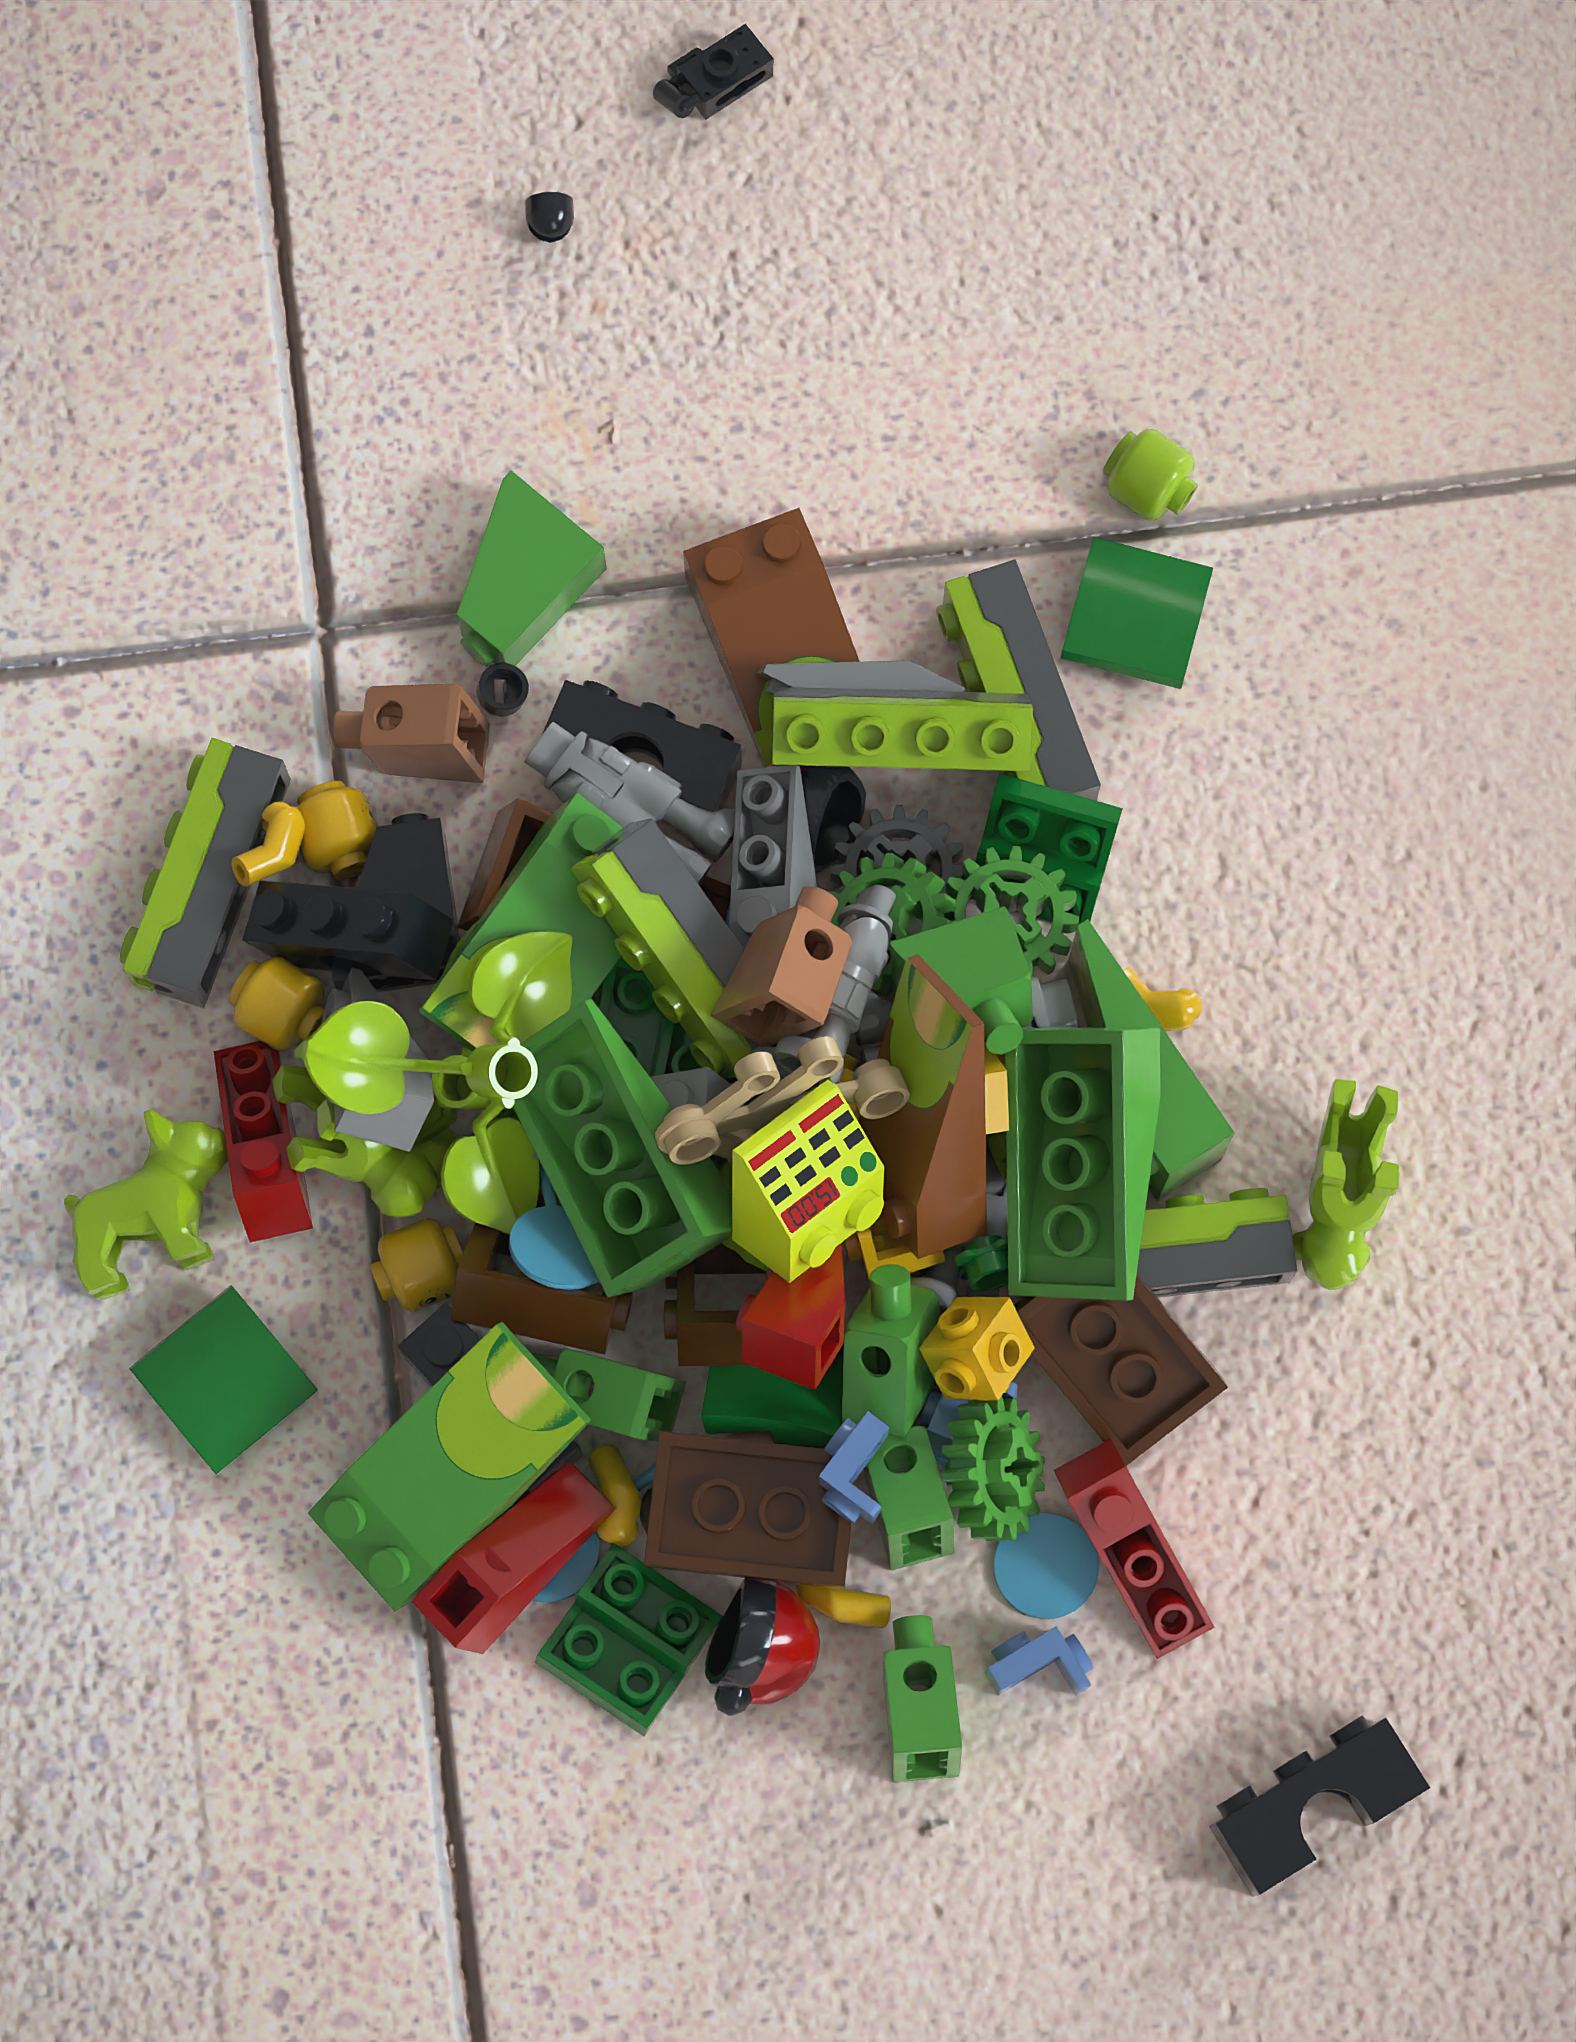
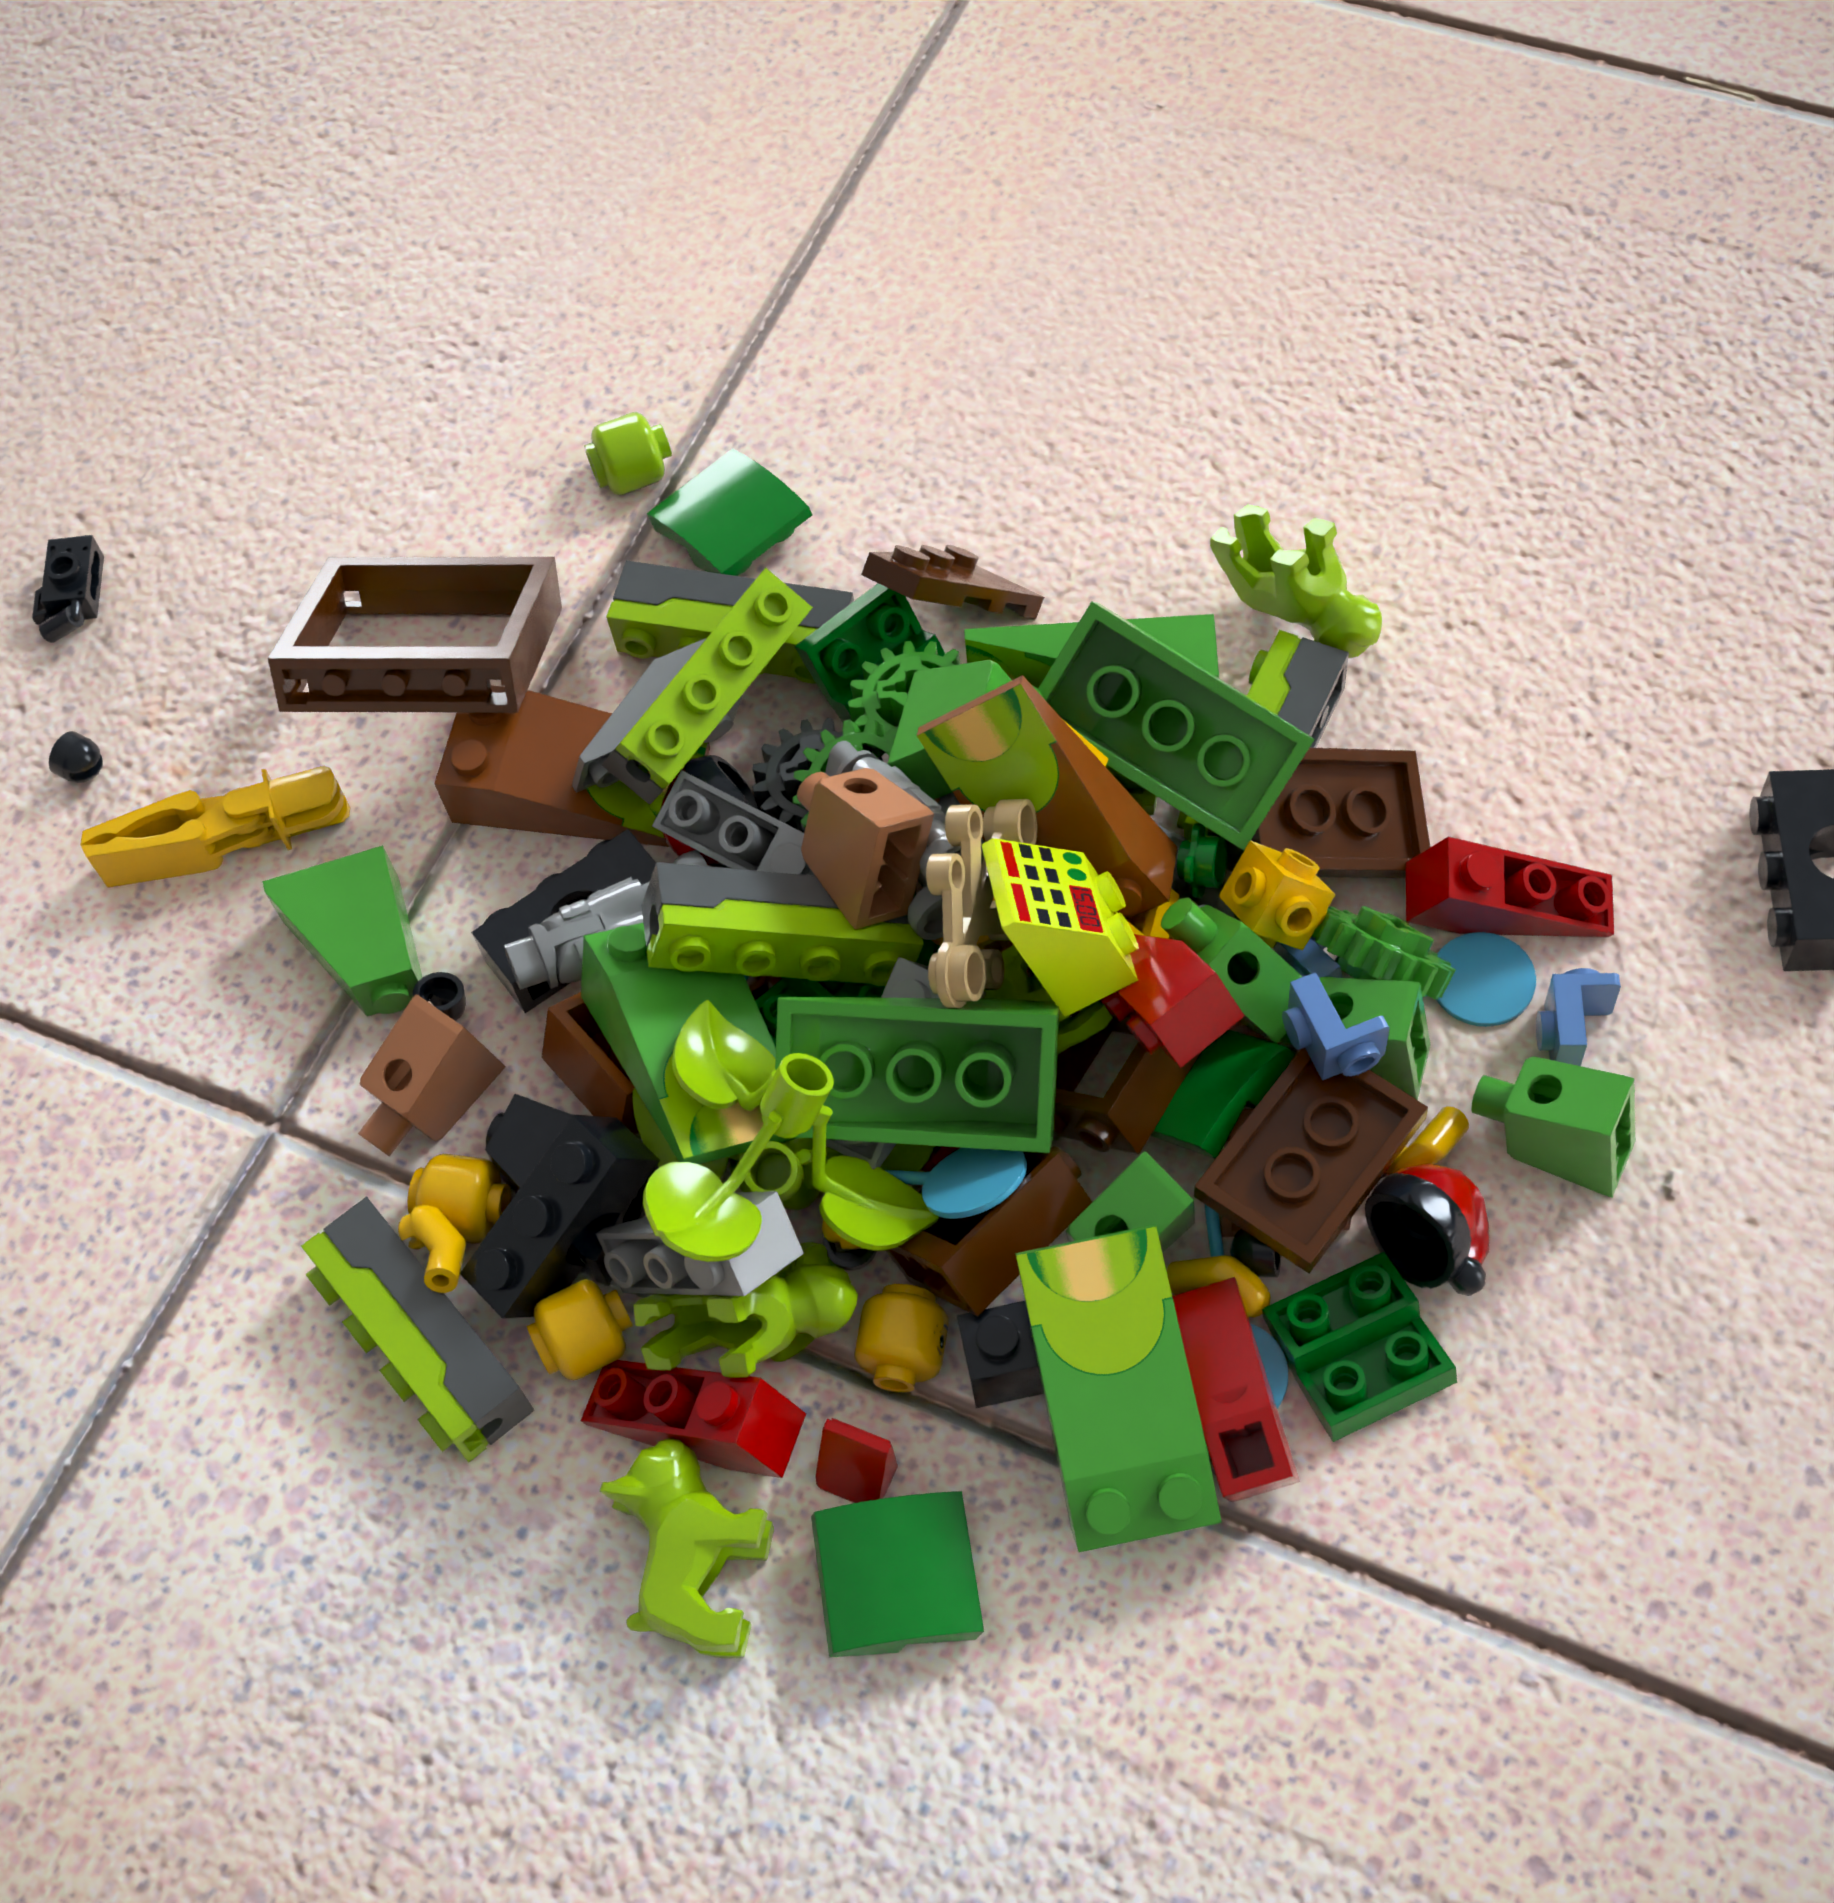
camera: 50 degrees left, 15 degrees down
none -> yellow arm [80,765,350,888]
none -> reddish brown window [268,557,562,713]
none -> red slope [815,1418,898,1503]
none -> reddish brown wing [861,545,1045,619]

